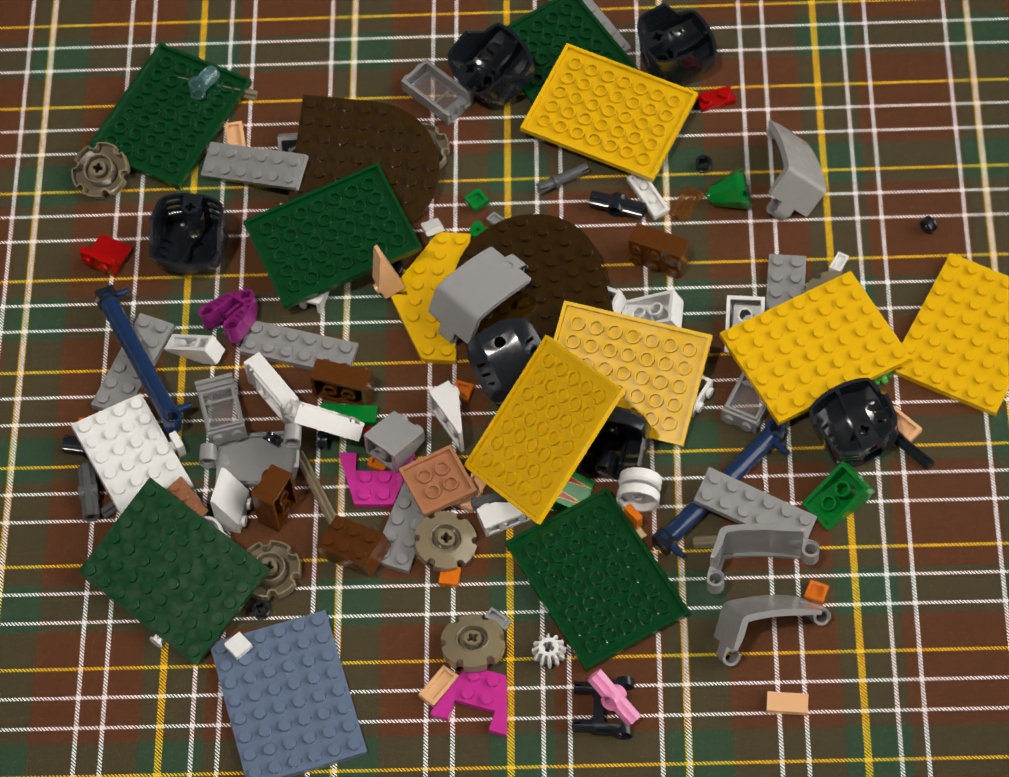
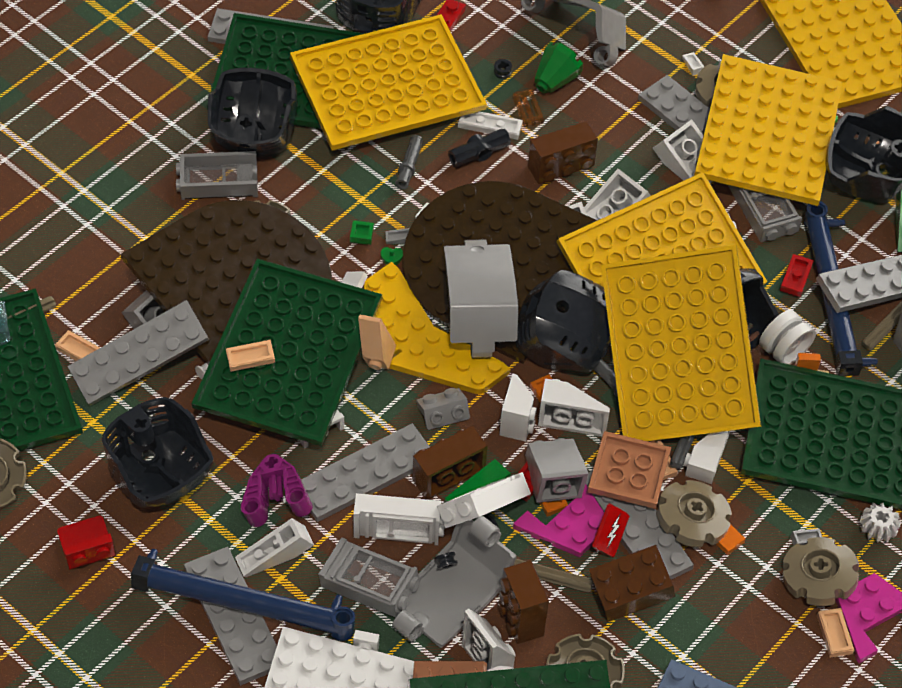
camera: 55 degrees left, 5 degrees down
none -> light nougat tile [226,340,275,372]
none -> light grey bracket [416,388,470,430]
none -> white slope [500,374,537,441]
none -> red slope [592,503,630,558]
none -> red plate [780,254,814,297]

